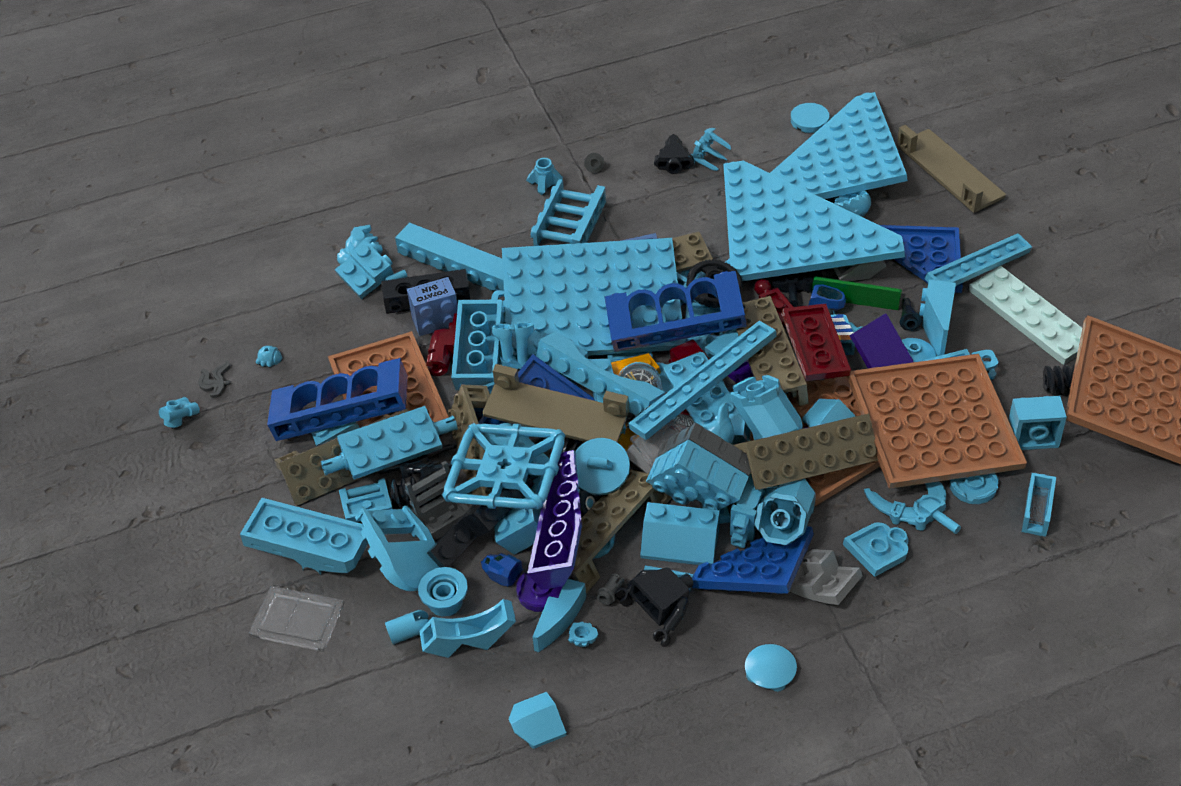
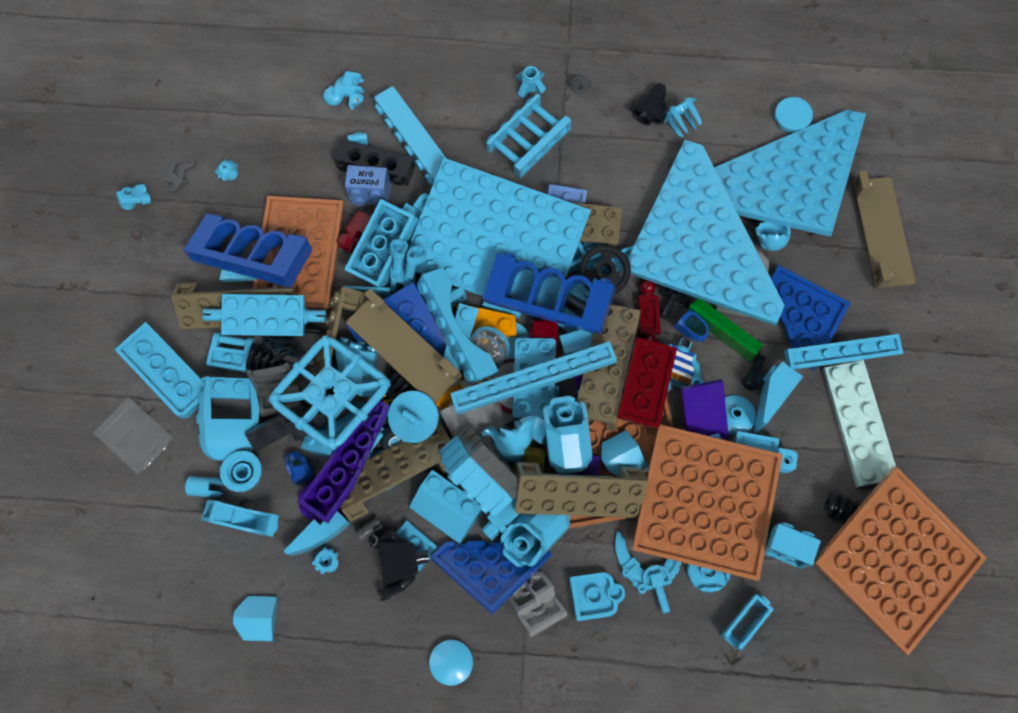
camera: 25 degrees right, 25 degrees up
medium azure plate [335,240,394,299] -> none

